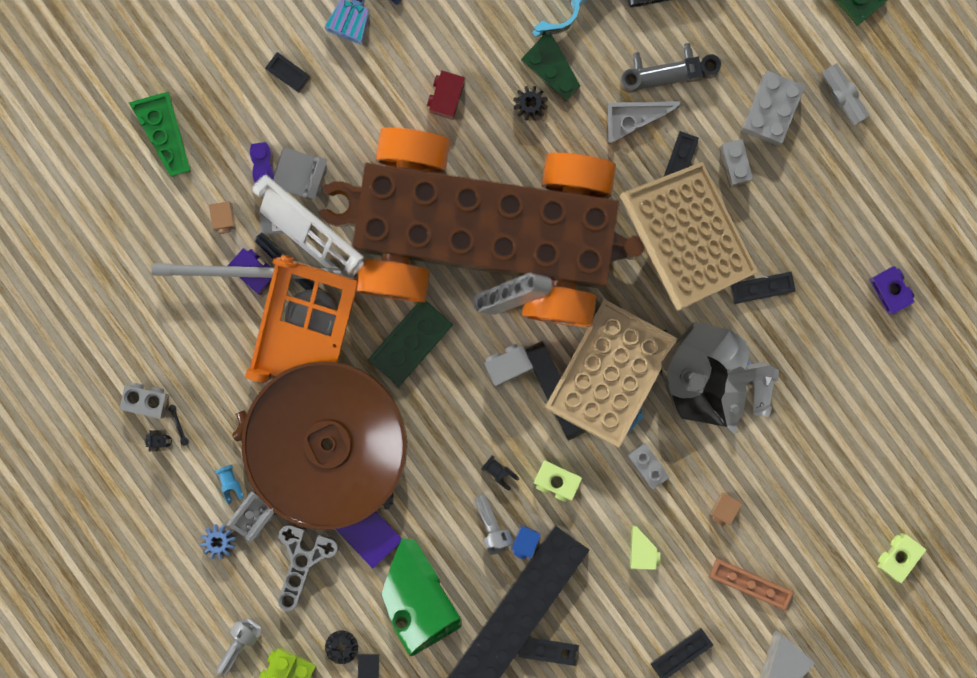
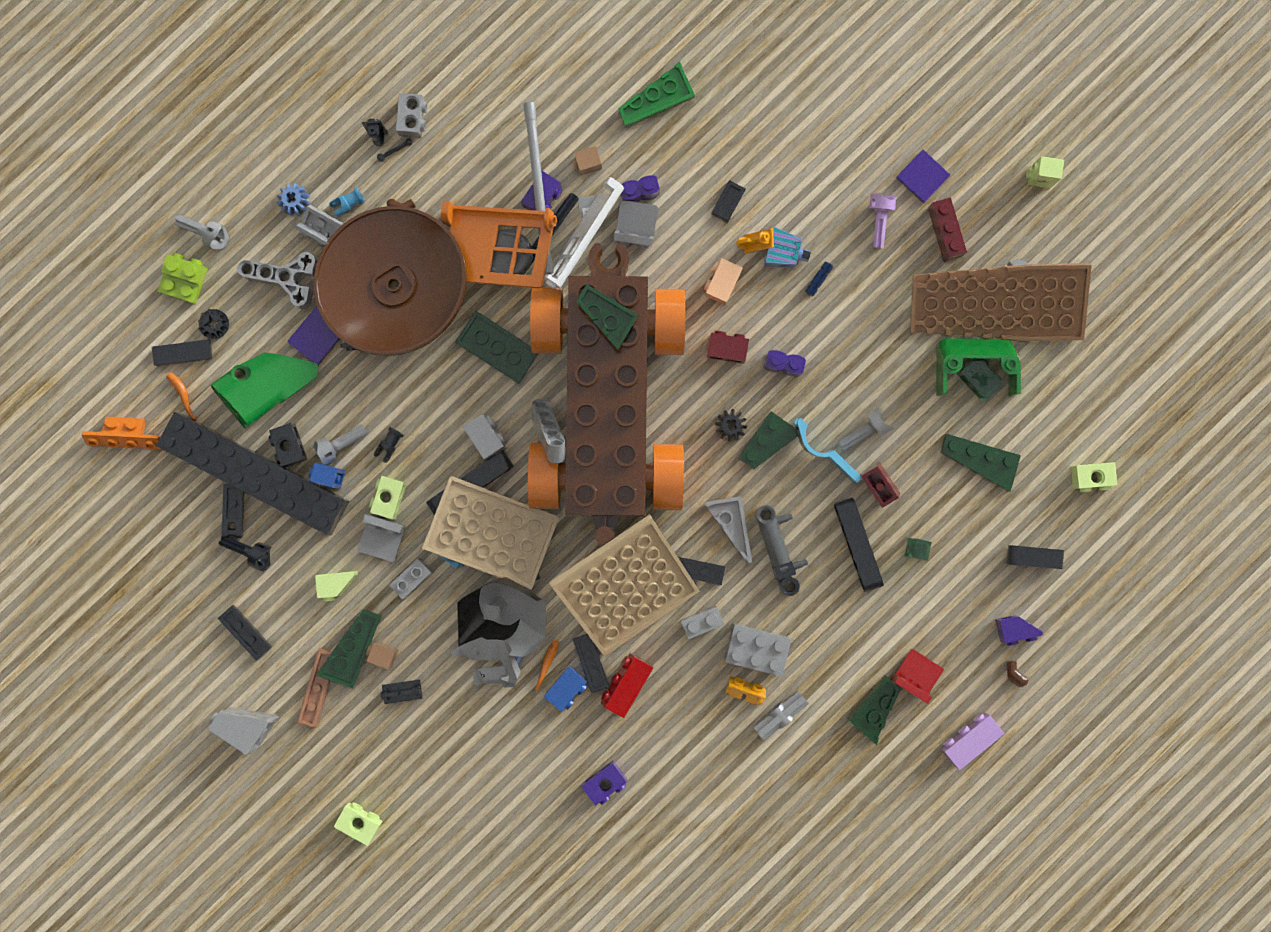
camera: 80 degrees right, 0 degrees up
none -> black piece [218,536,272,572]
none -> black brick [269,423,308,467]
none -> dark green wing [316,609,381,688]
none -> light grey bracket [358,514,406,562]
none -> black hinge [381,679,423,704]
none -> orange animal [535,640,560,690]
none -> blue brick [544,665,587,712]
none -> dark green wing [576,284,639,350]
none -> red brick [600,653,653,718]
none -> light nougat brick [704,258,743,305]
none -> light orange hinge [725,676,766,705]
none -> light orange hinge [736,228,774,254]
none -> dark purple brick [764,350,806,377]

